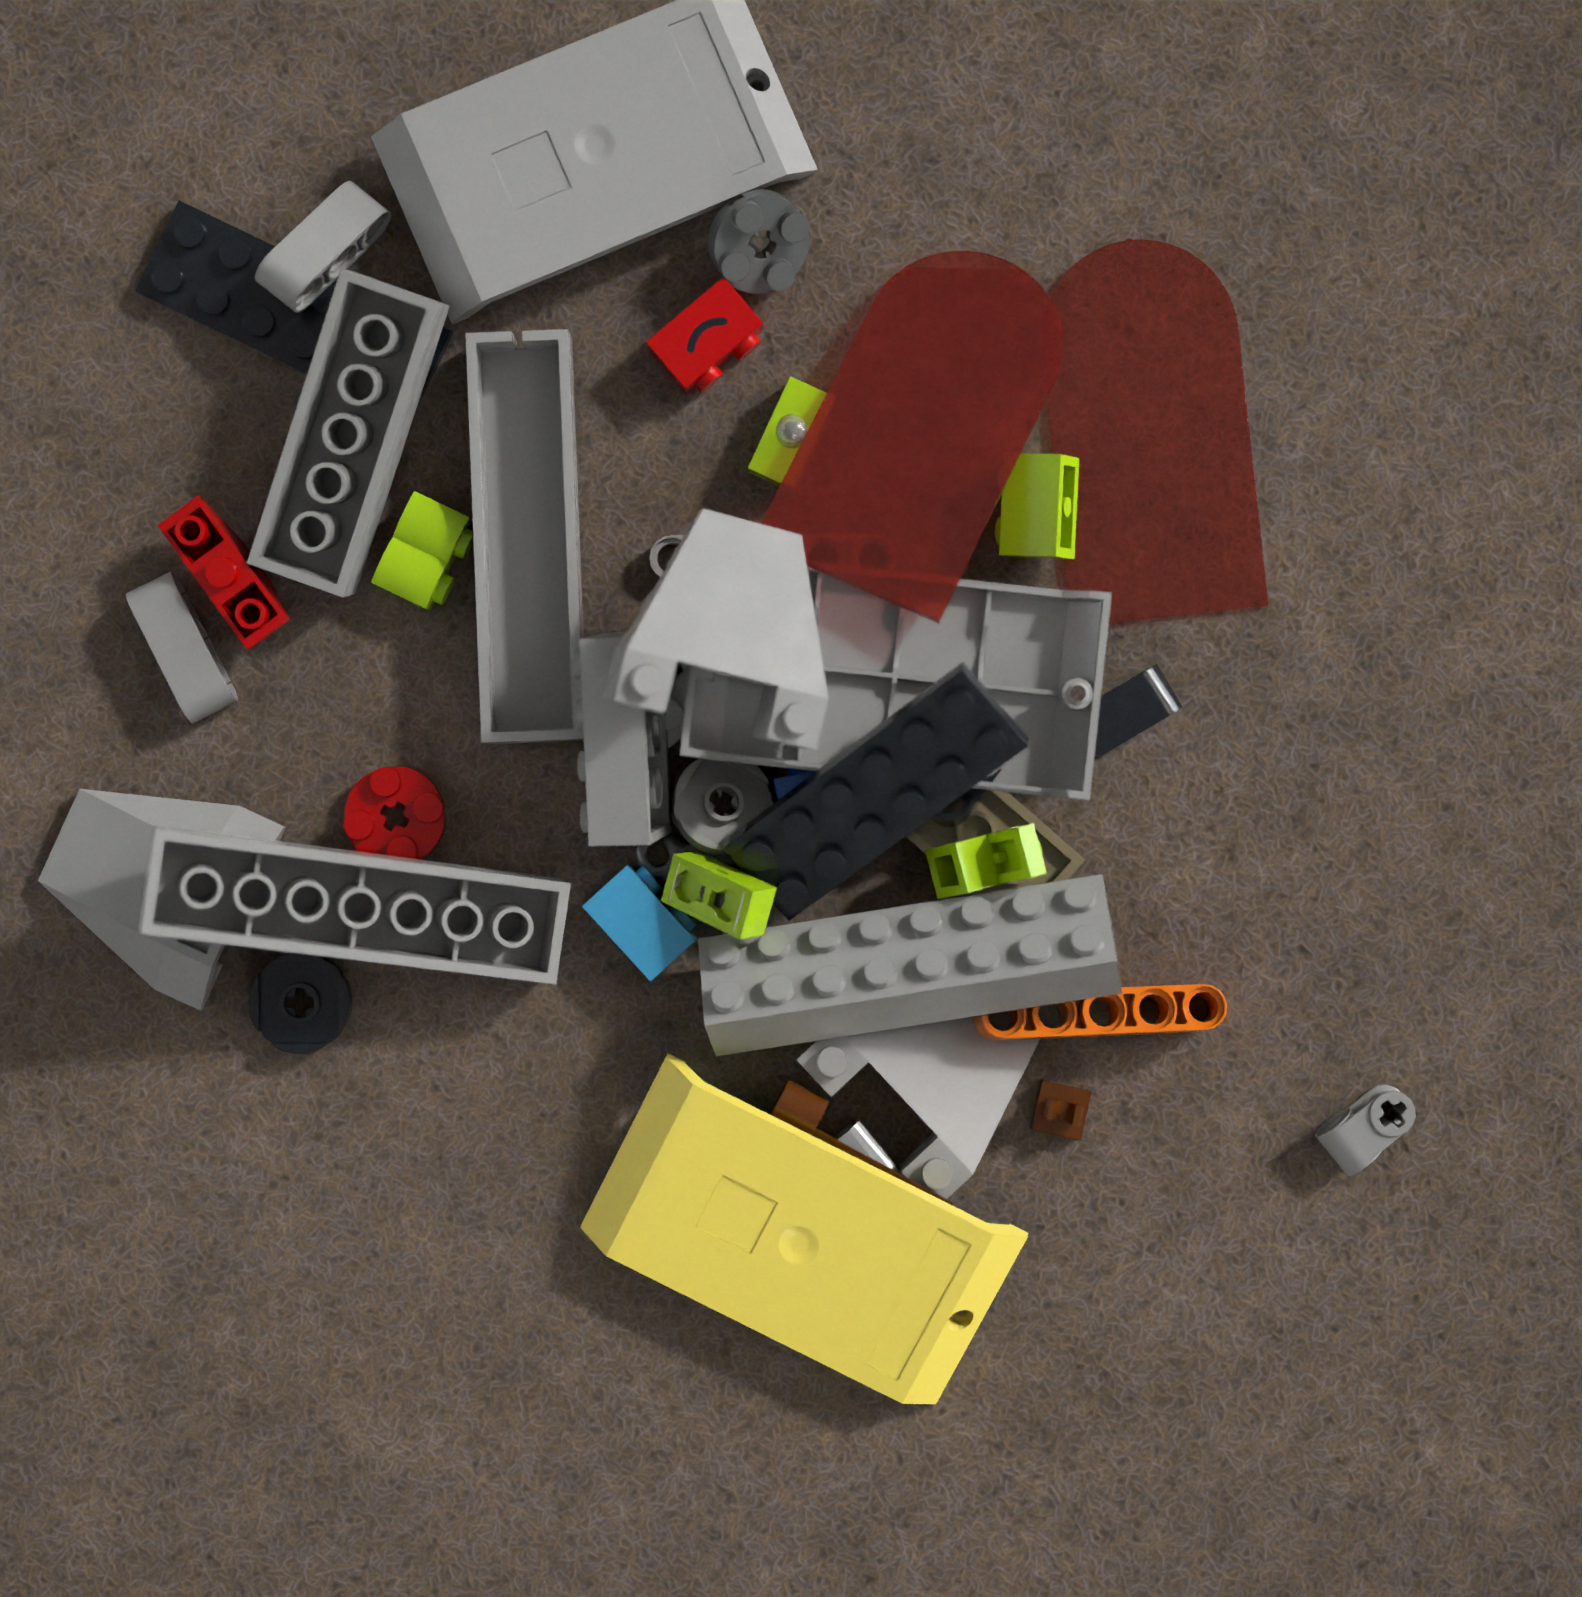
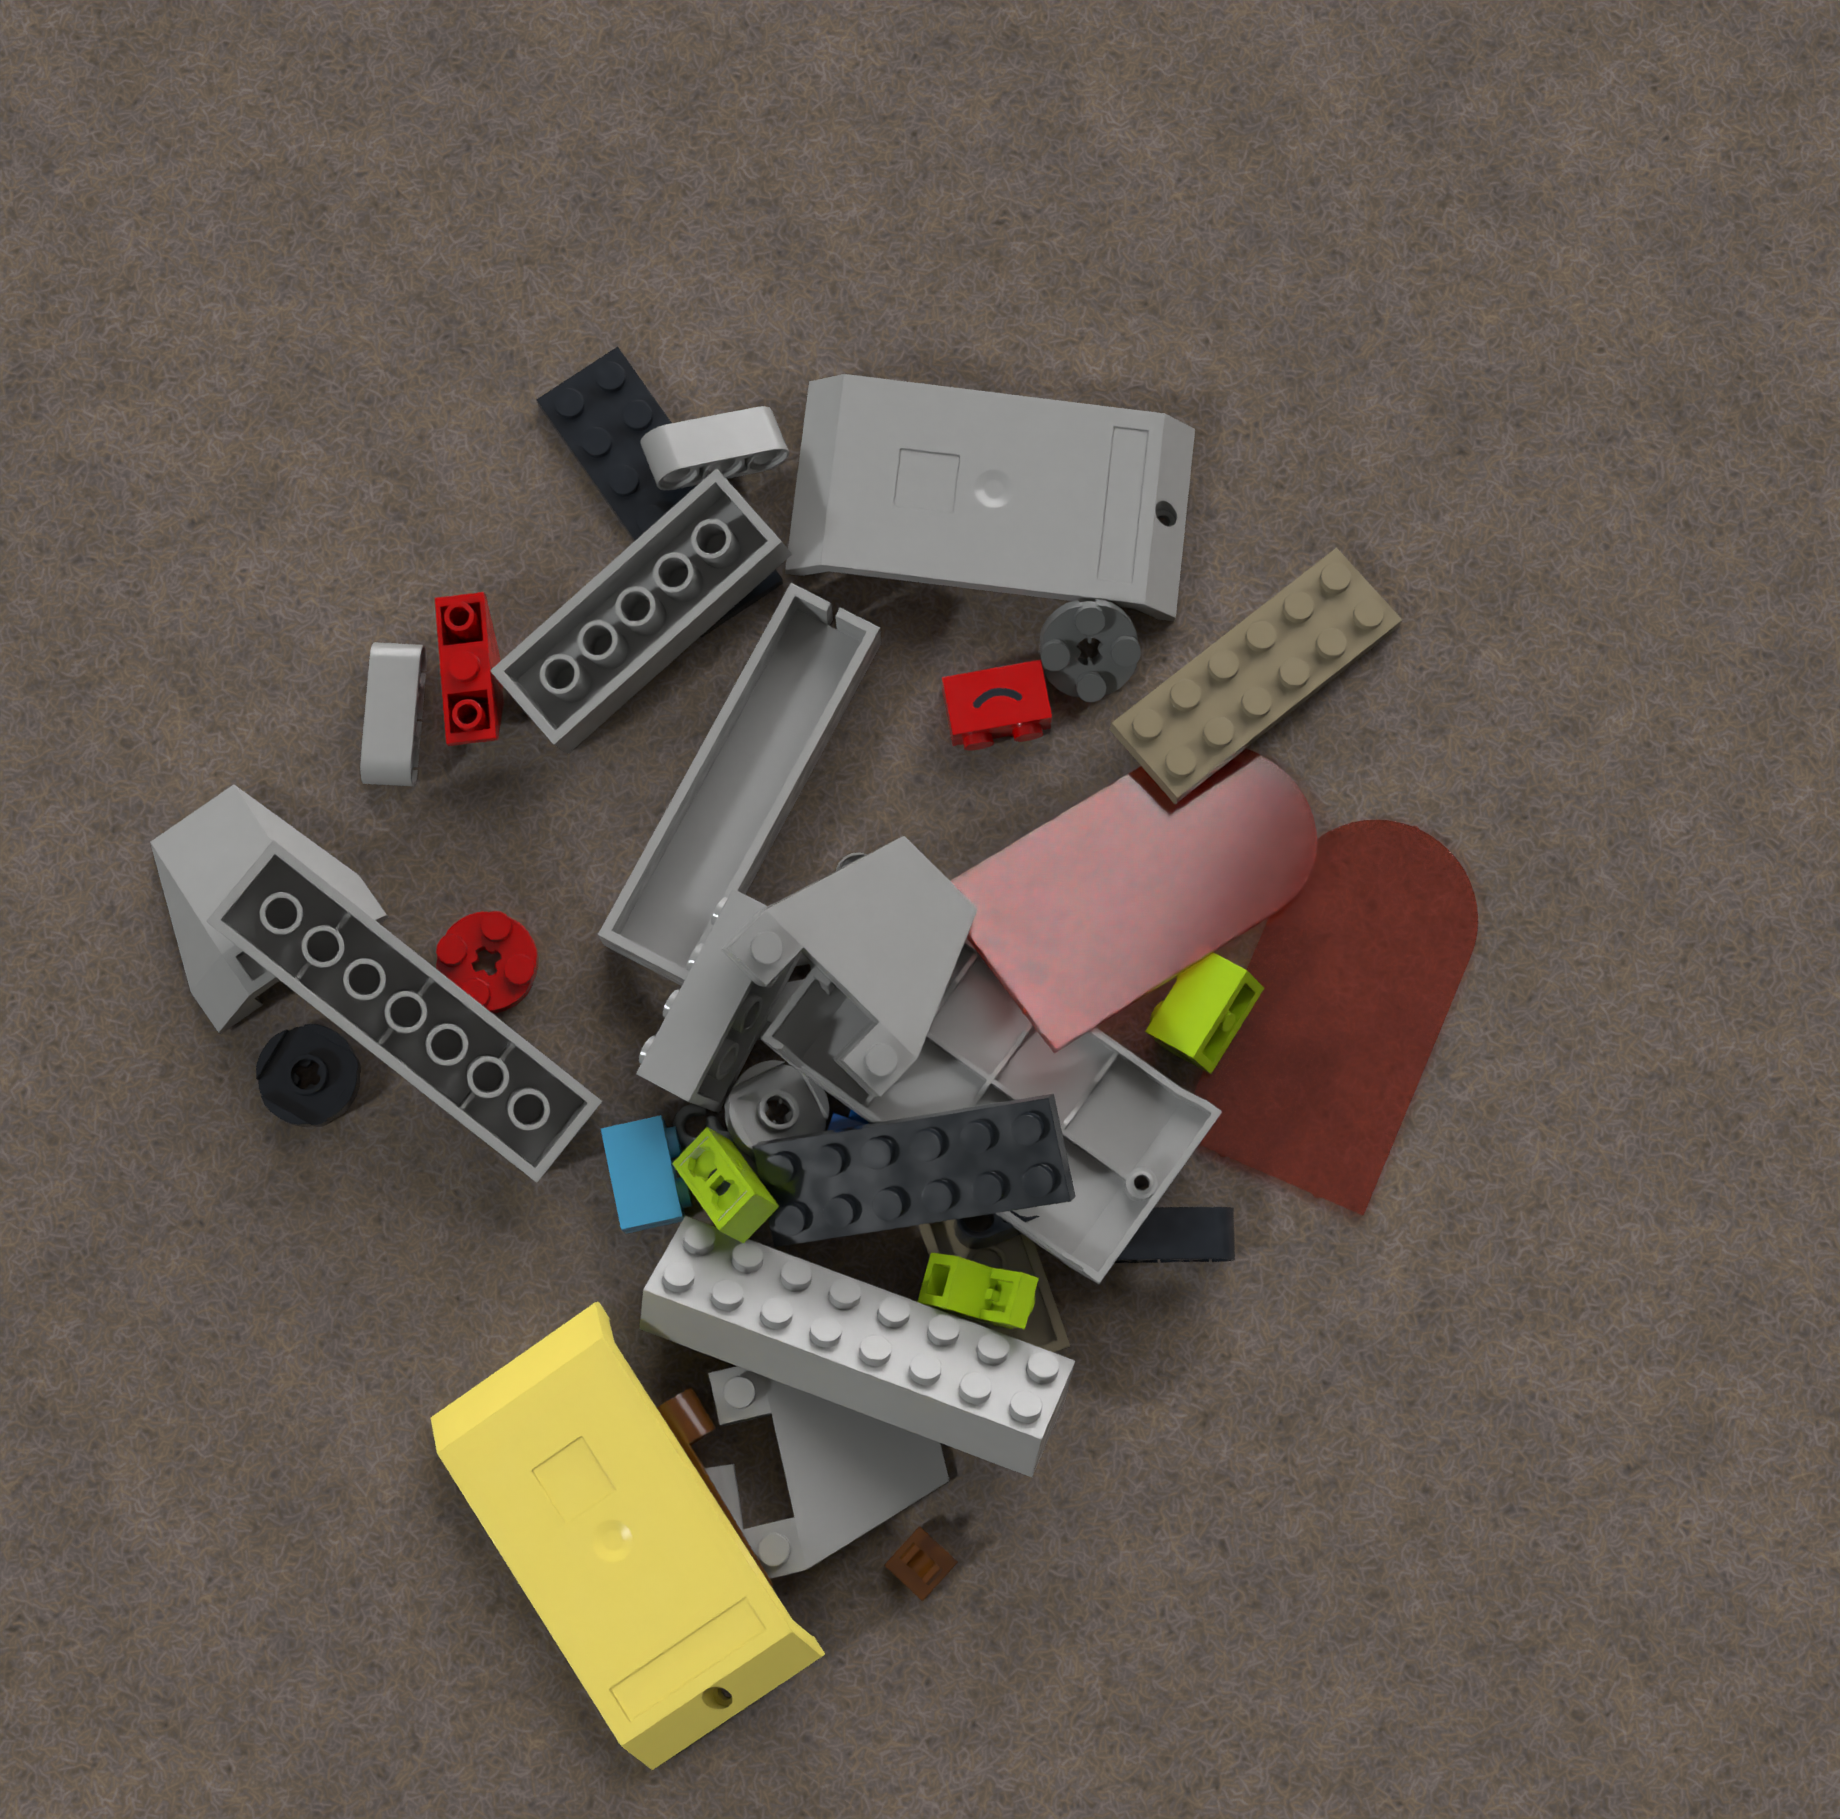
camera: 25 degrees right, 10 degrees down
lime brick [371,491,474,611] -> none
lime piece [748,376,836,494] -> none
orange beam [973,984,1227,1041] -> none
light grey piece [1315,1084,1416,1176] -> none
none -> dark tan plate [1109,547,1402,804]

